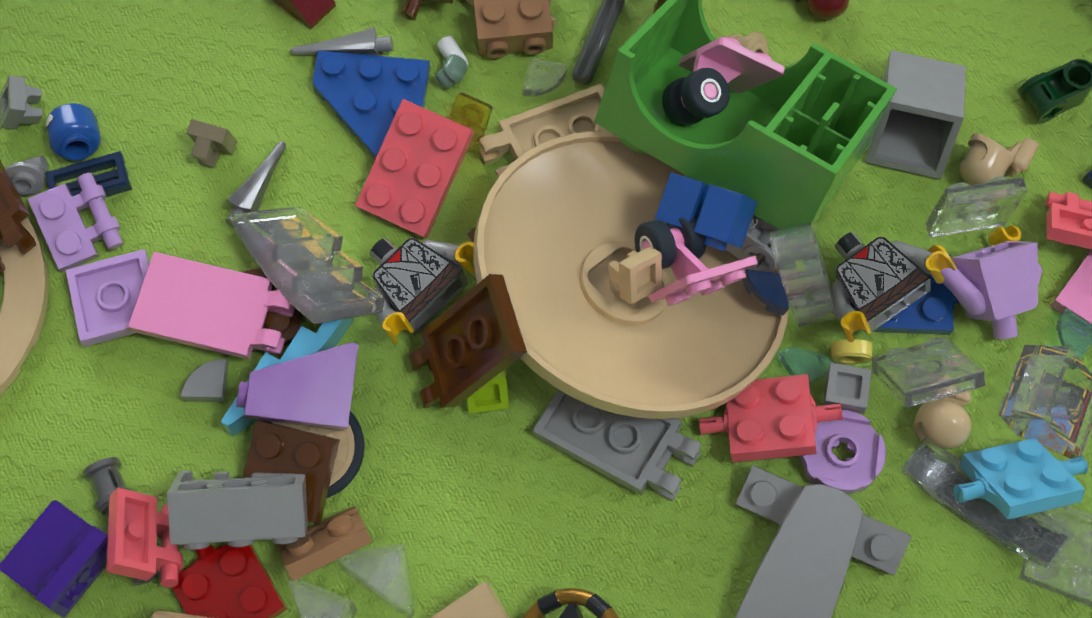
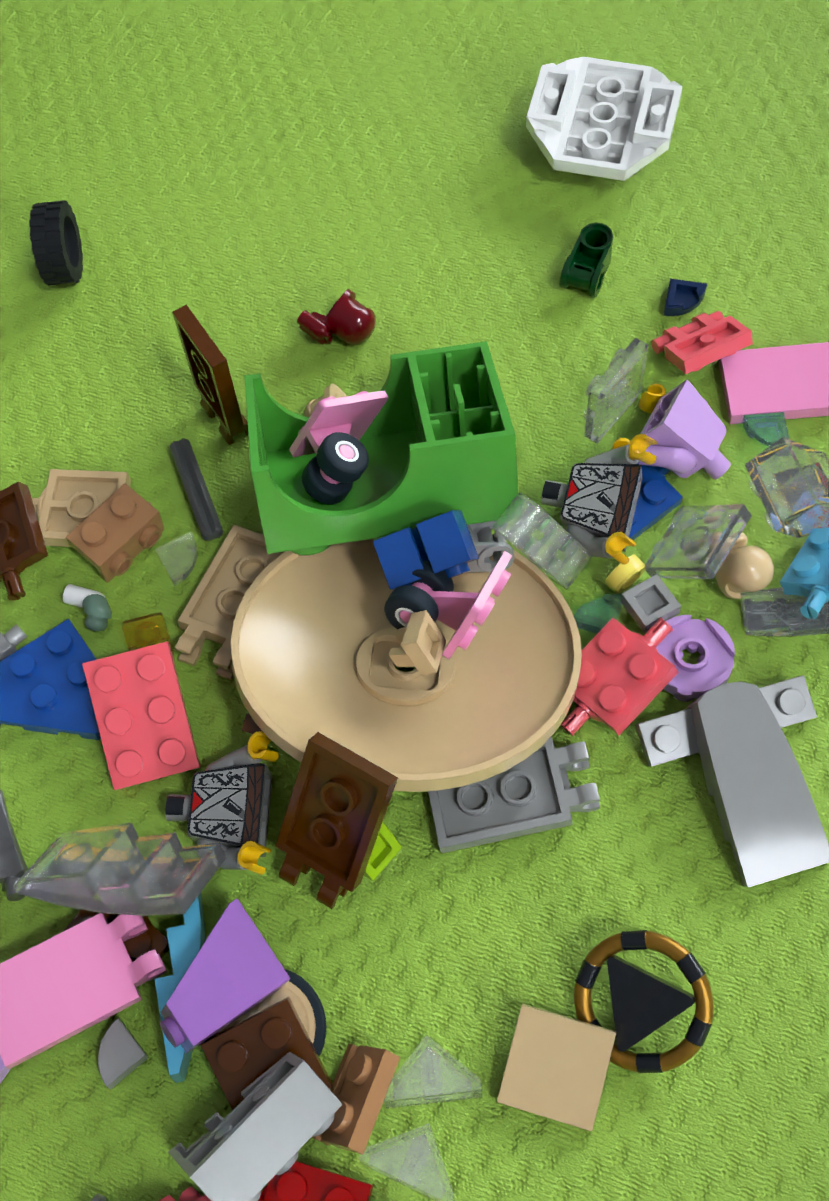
camera: 35 degrees left, 5 degrees down
dark blue tile [742,270,789,315] -> none
light grey slope [865,50,966,179] -> none
tan piece [959,133,1039,189] -> none

